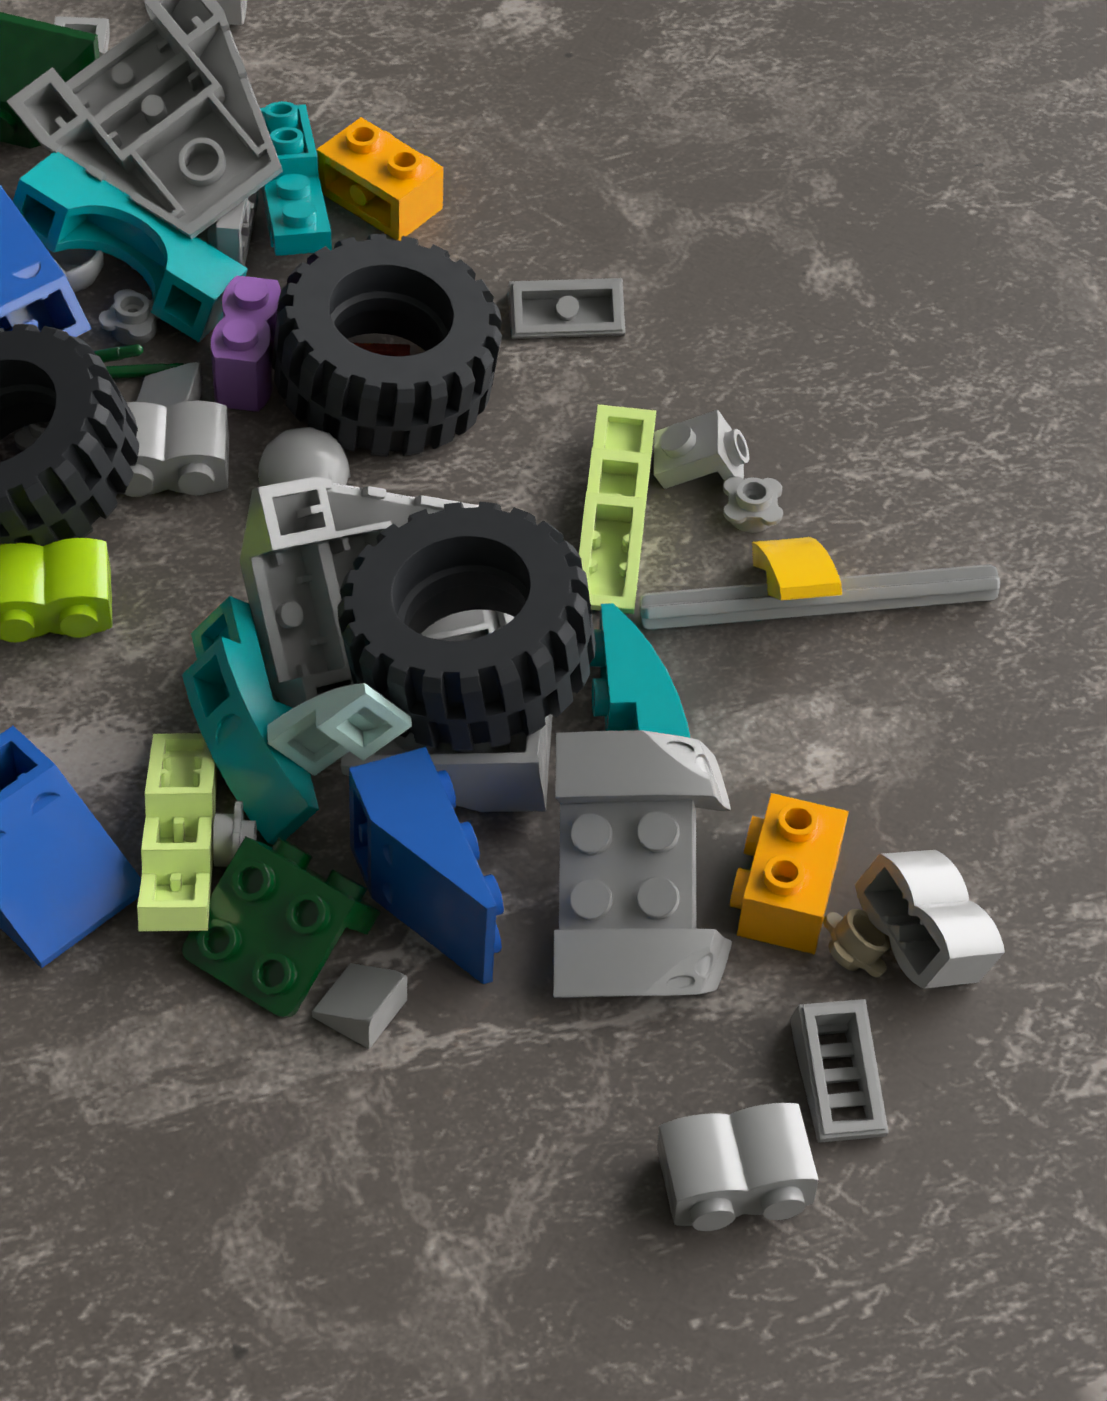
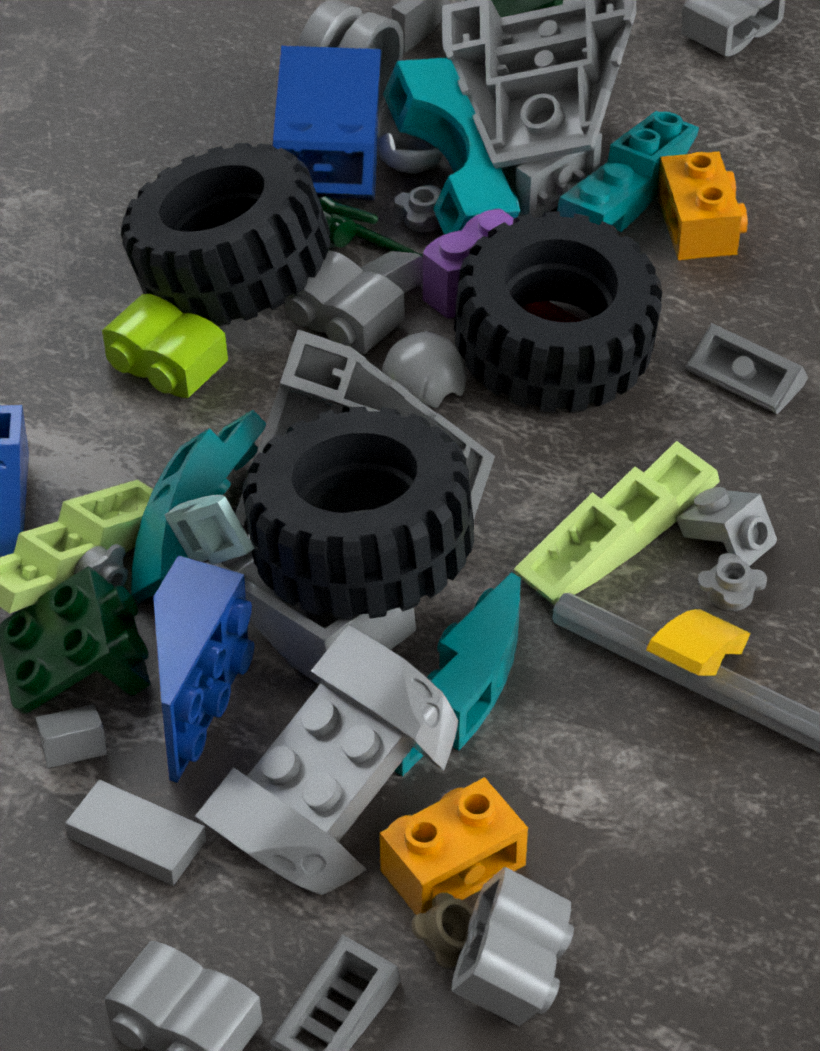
camera: 45 degrees right, 5 degrees down
none -> light grey tile [65,779,206,886]

